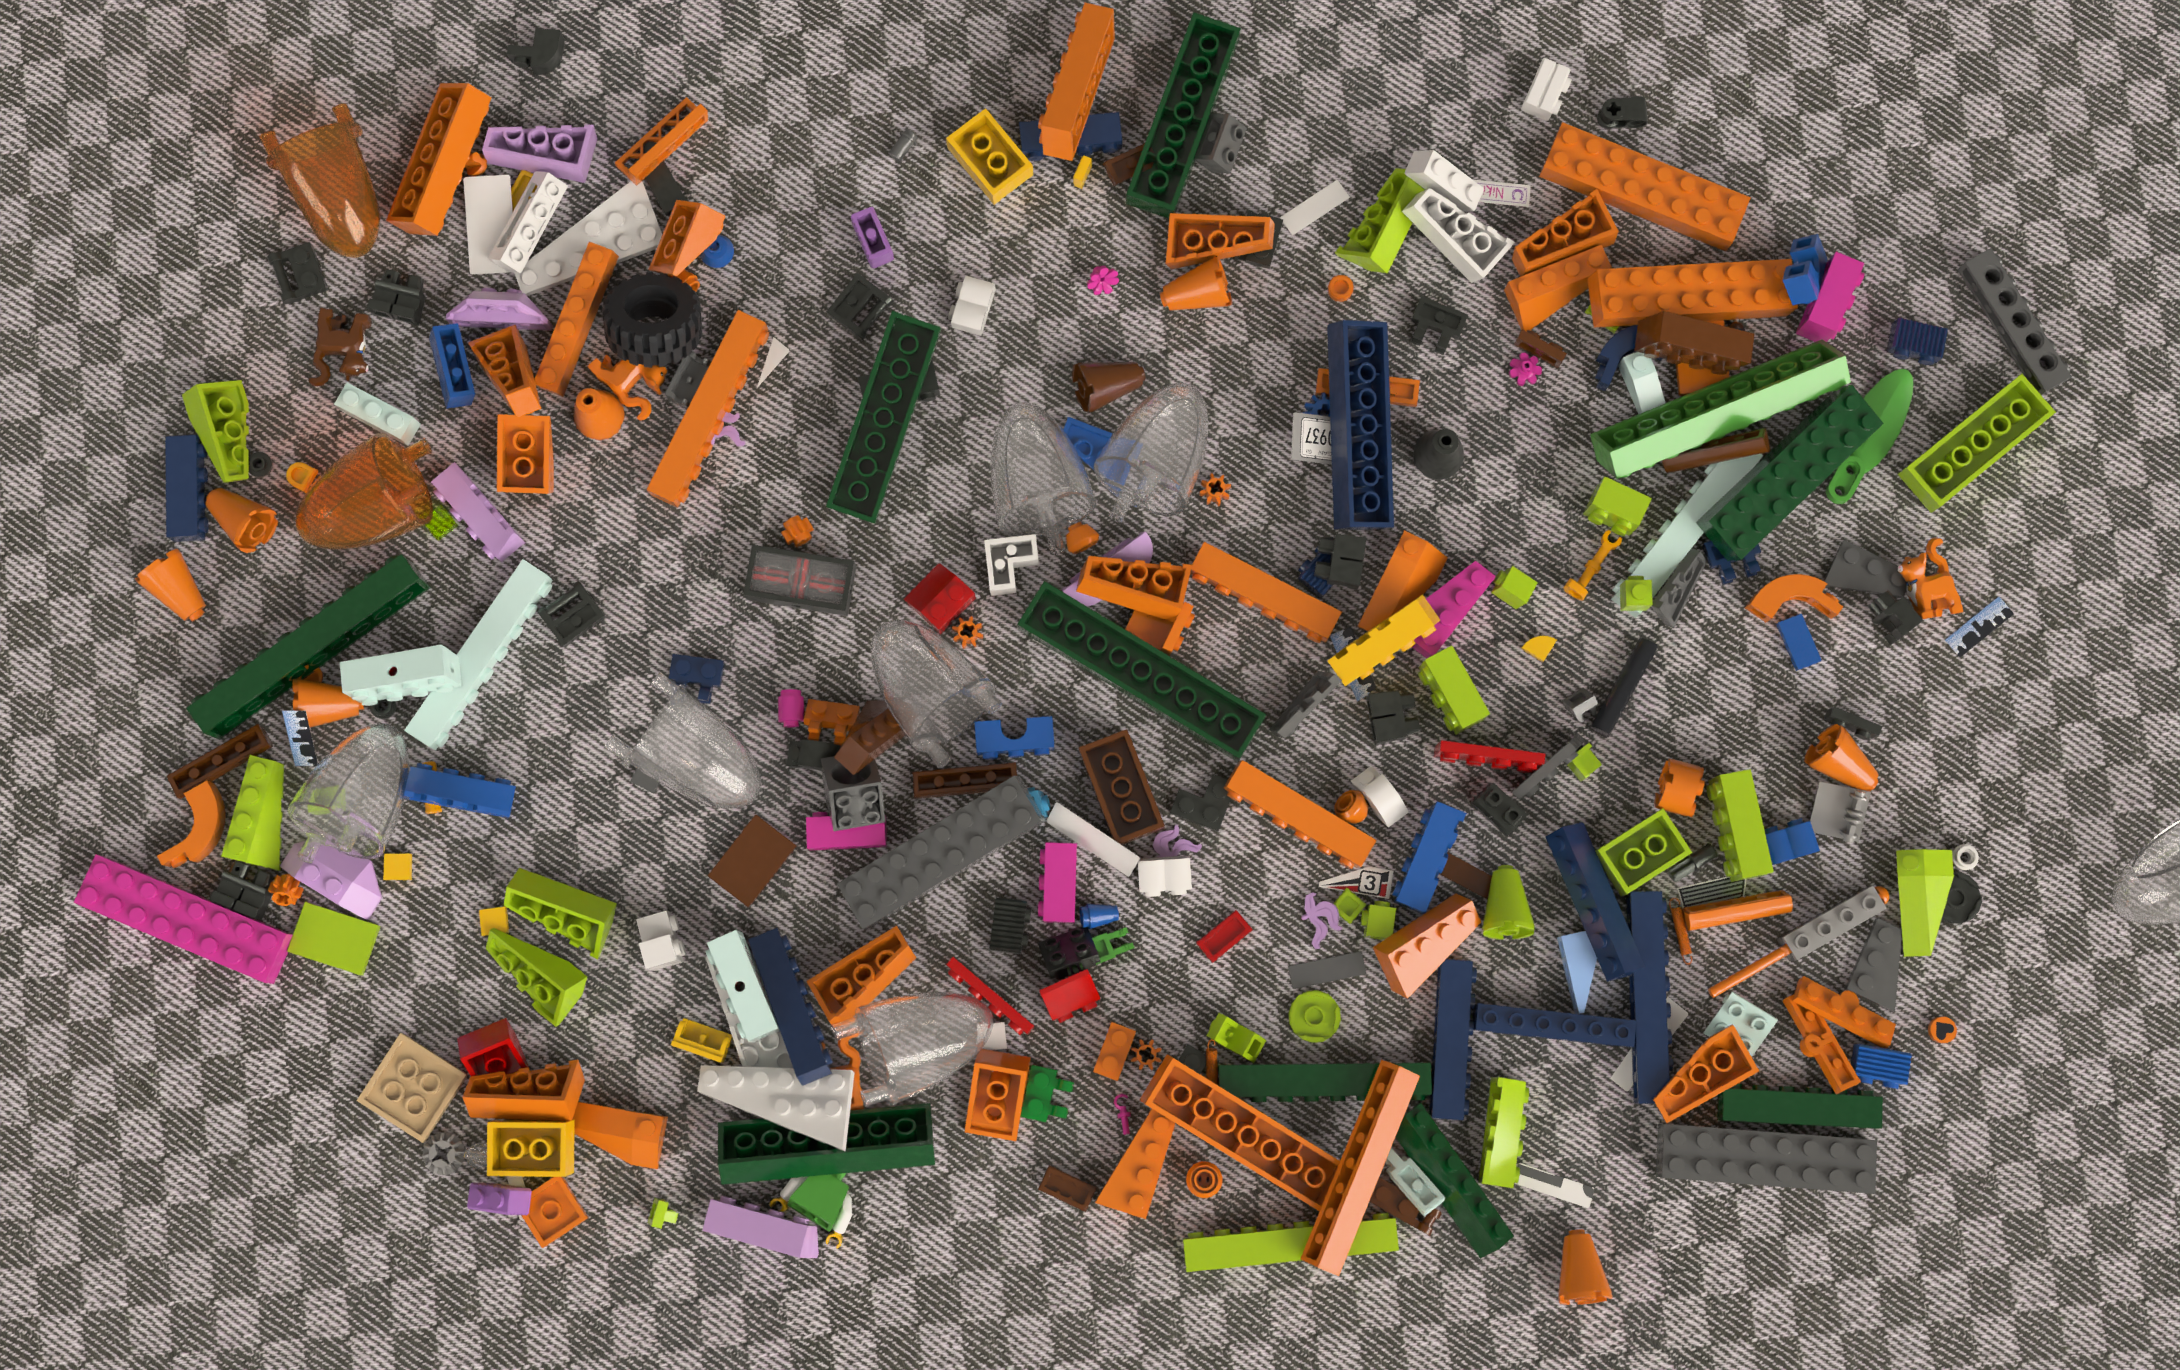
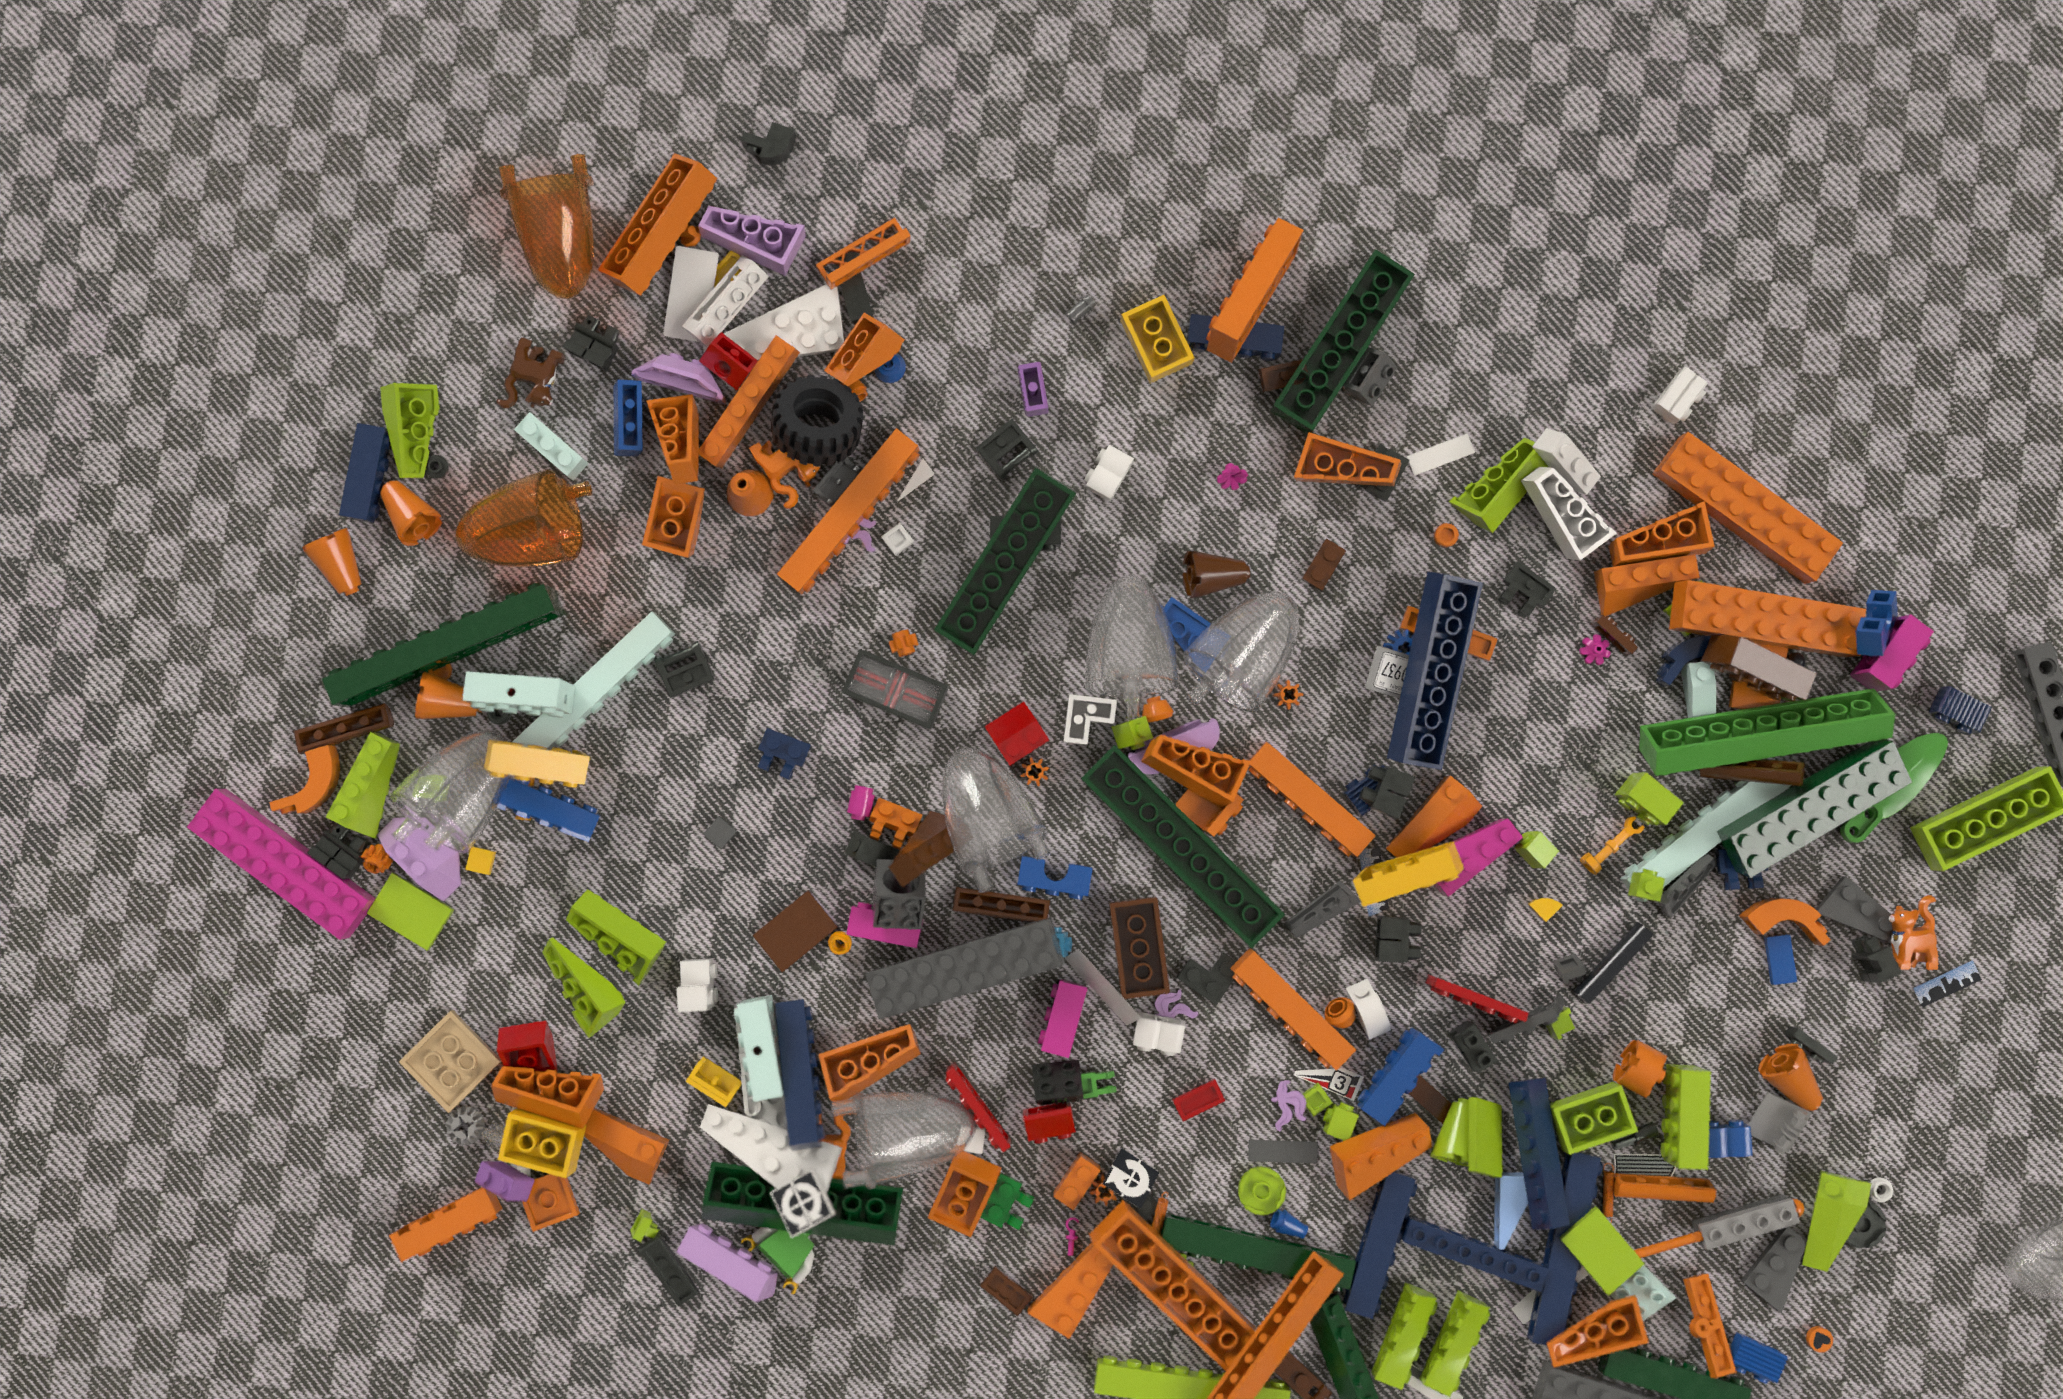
camera: 15 degrees right, 5 degrees up
pearl dark grey plate [267,242,328,304] -> none
sticker [282,711,318,766] -> none
tile [286,462,319,493] -> none
clear neon green tile [421,504,458,541] -> none
lavender wedge [431,462,525,562] -> none
yellow tile [479,907,509,936] -> none
clear windscreen [604,672,761,809] -> none
pearl dark grey brick [989,897,1032,954] -> none
yellow tile [1073,156,1092,189] -> none
blue cone [1079,903,1119,929] -> none
orange cone [1160,256,1232,311] -> none
orange cone [1186,1161,1222,1198] -> none
lime brick [1206,1013,1266,1063] -> none
light aqua hinge [1385,1148,1445,1217] -> none
pearl dark grey cone [1413,429,1464,480] -> none
lime brick [1418,646,1490,735] -> none
white sticker [1473,180,1531,207] -> none
pearl dark grey piece [1597,96,1648,129] -> none
orange hinge [1792,976,1896,1049] -> none
none -> orange wedge [389,1187,503,1262]
none -> yellow wedge [484,740,590,788]
none -> pearl dark grey tile [639,1234,699,1307]
none -> red brick [699,332,758,390]
none -> tile [771,1169,836,1238]
none -> light orange plate [828,931,852,955]
none -> white tile [881,523,914,556]
none -> sticker [1103,1148,1159,1209]
none -> lime brick [1111,716,1153,750]
none -> blue cone [1270,1209,1308,1239]
none -> reddish brown plate [1301,538,1347,591]
none -> lime wedge [1419,1290,1490,1397]
none -> lime tile [1469,1097,1502,1178]
none -> lime tile [1559,1206,1645,1296]

